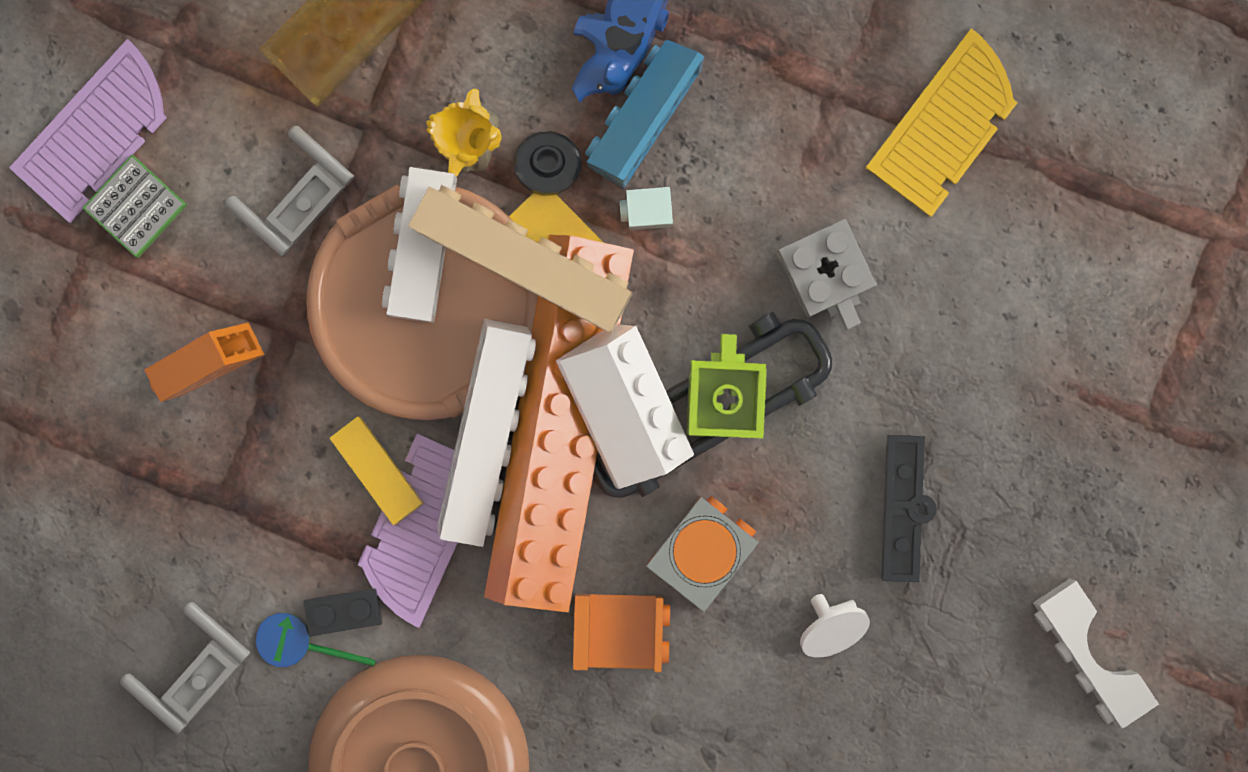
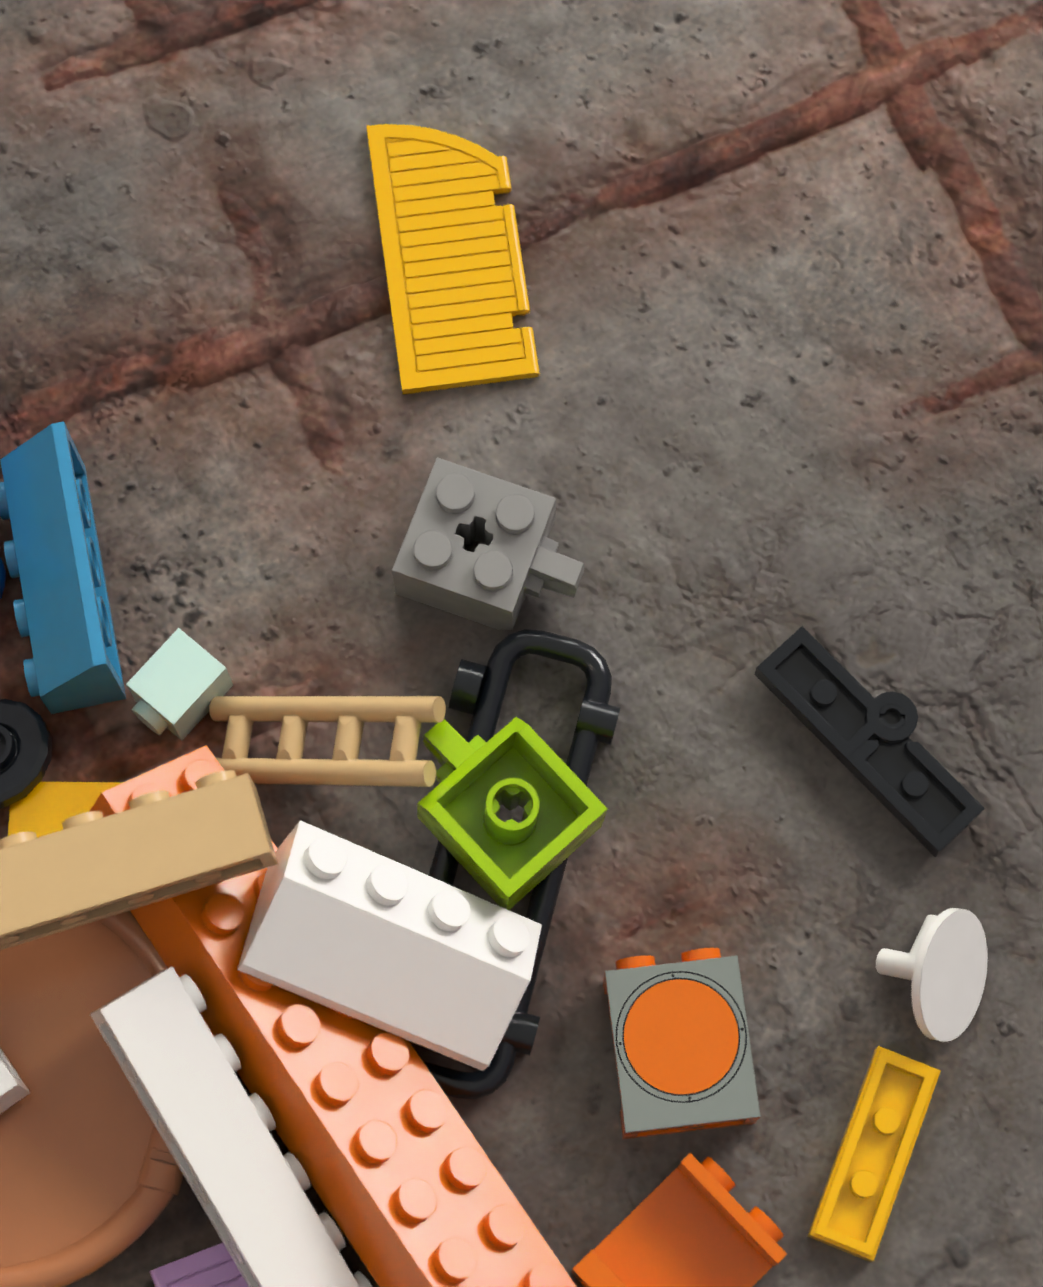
camera: 50 degrees left, 15 degrees down
none -> tan bar [209,696,446,787]
none -> yellow tile [807,1046,941,1262]

